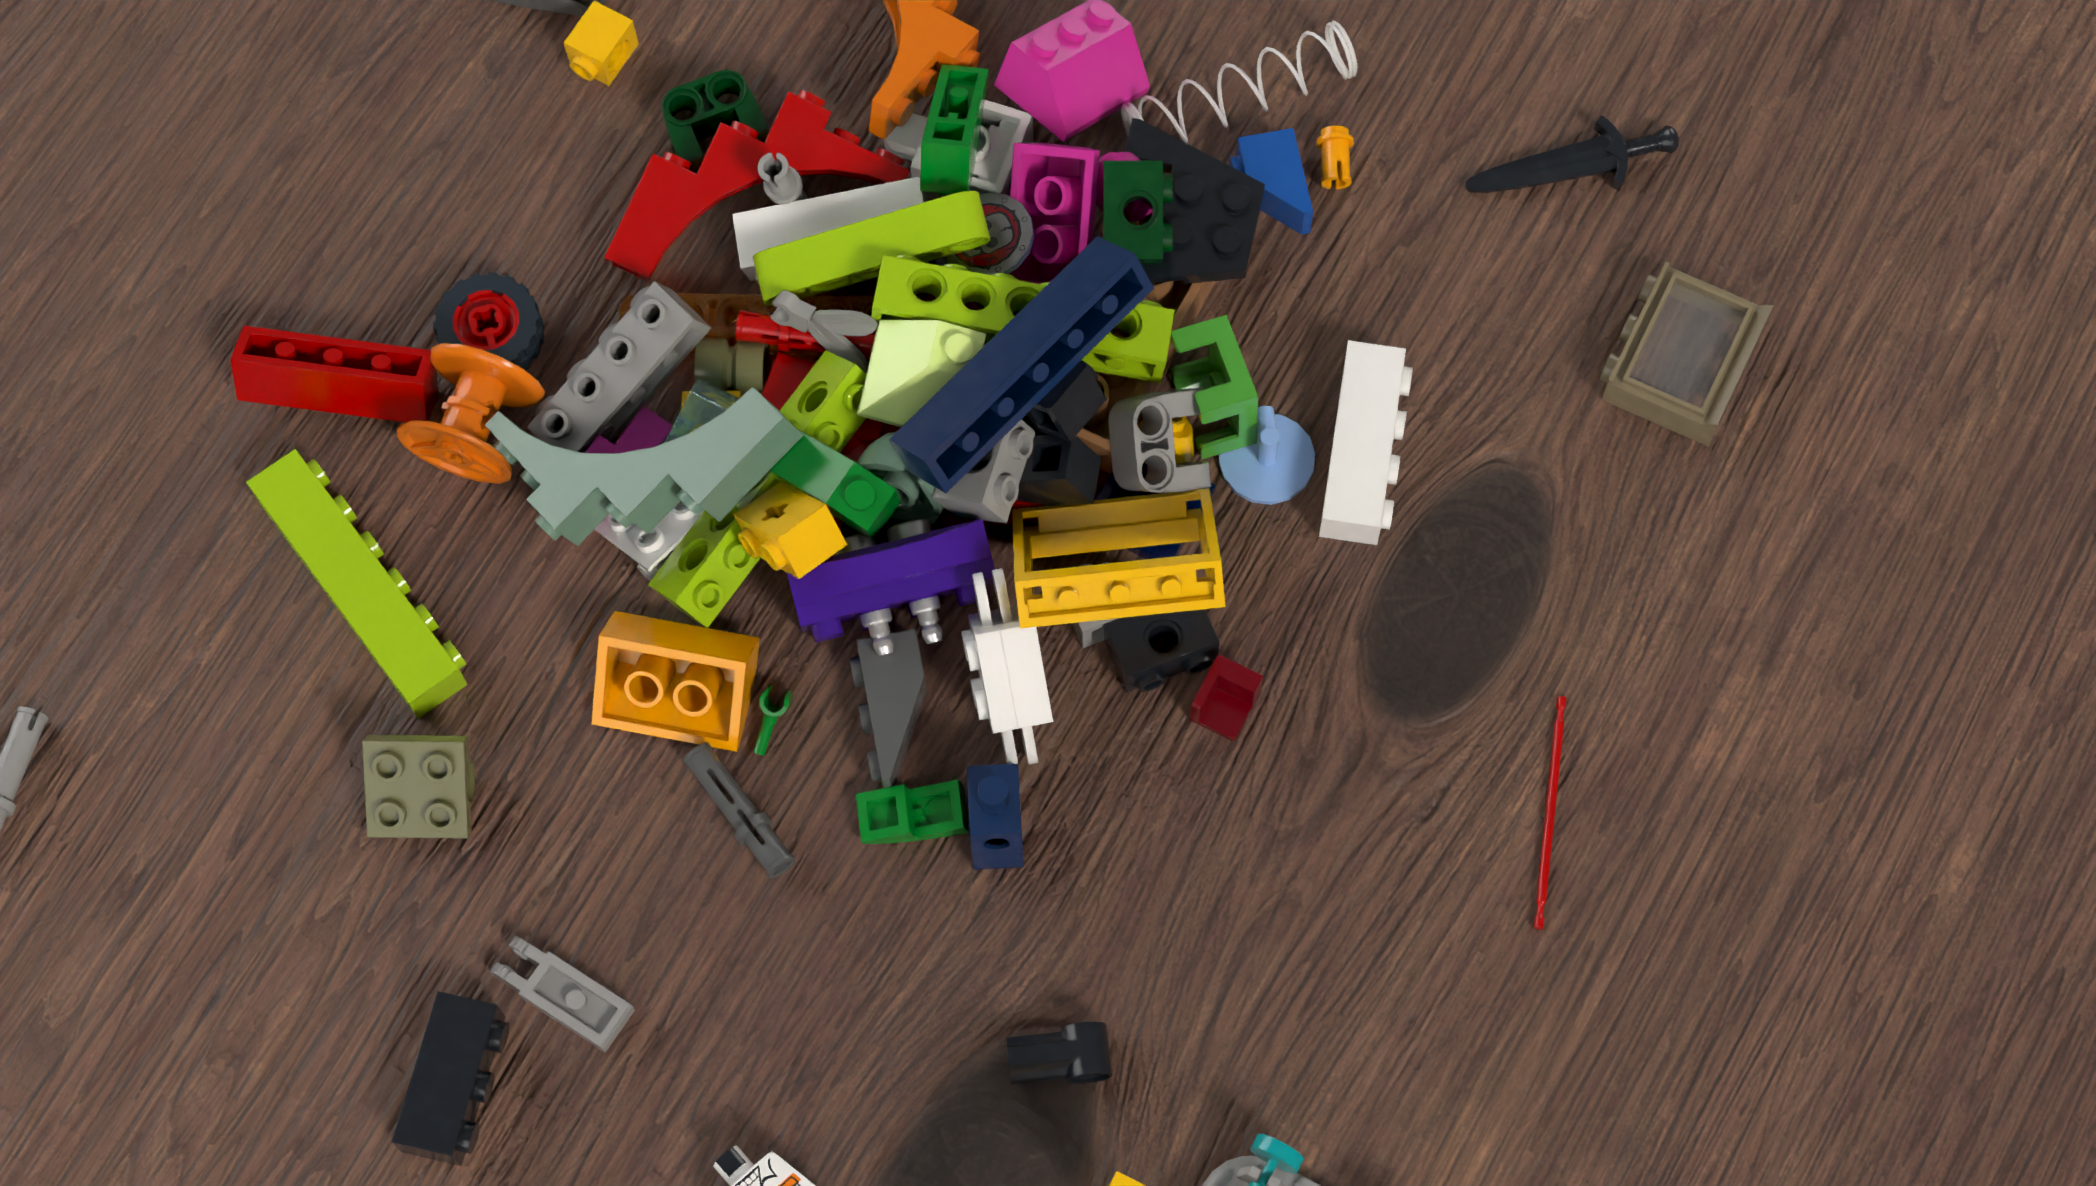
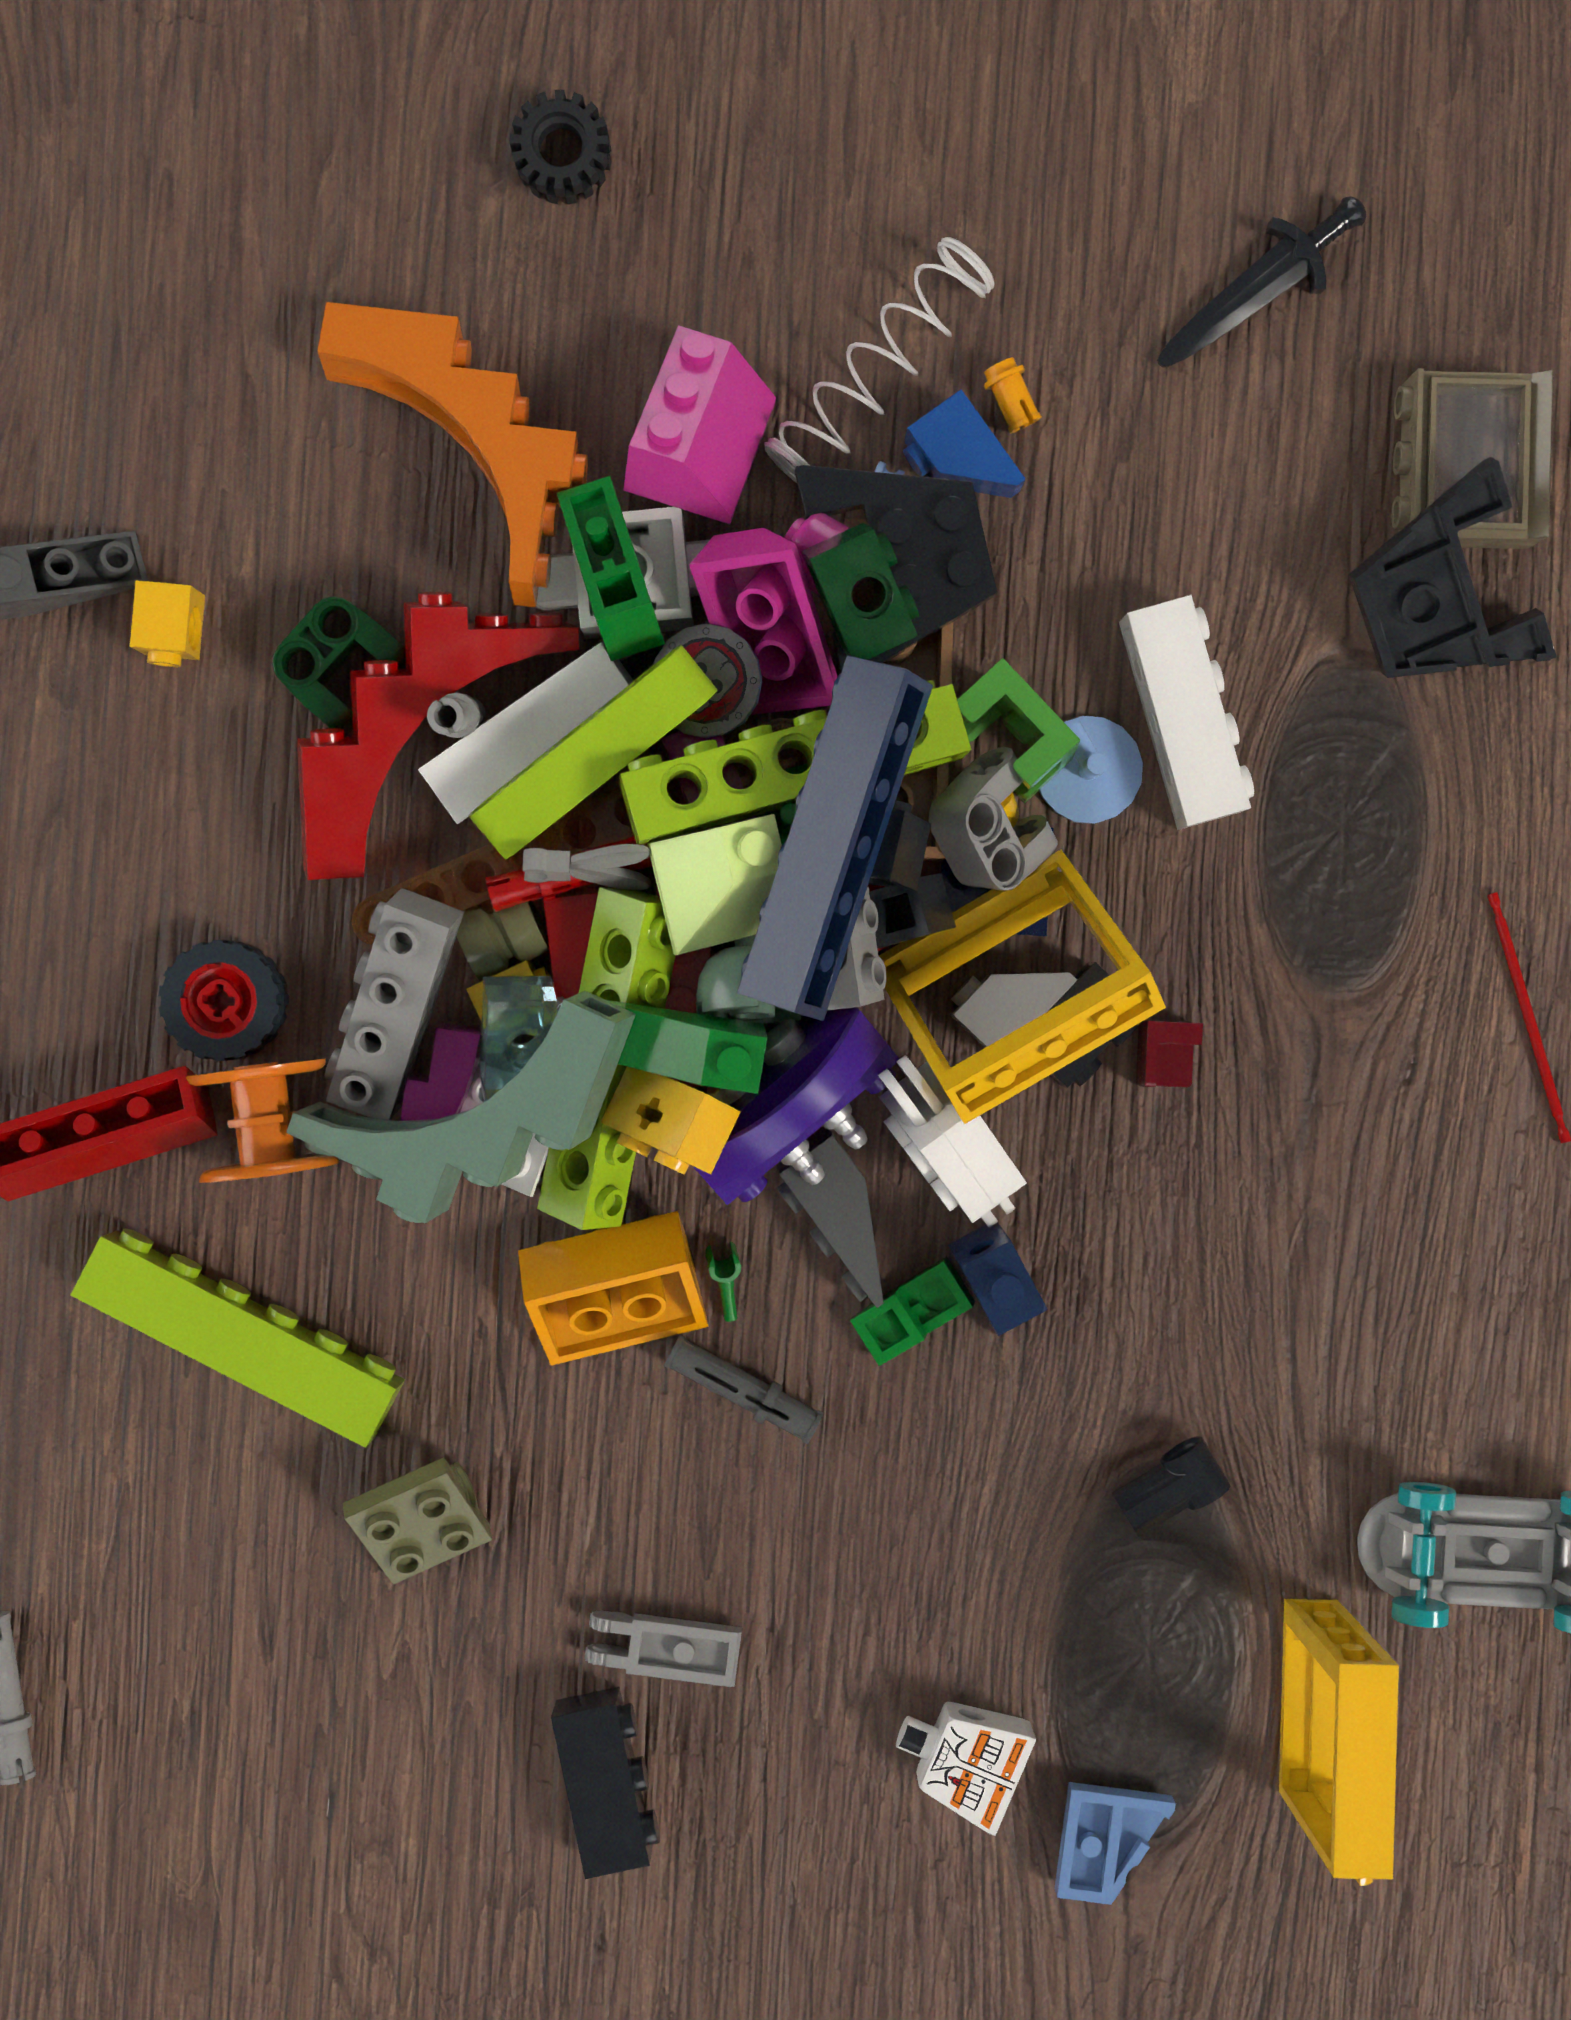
camera: 25 degrees left, 20 degrees up
none -> black wing [1348,457,1557,678]

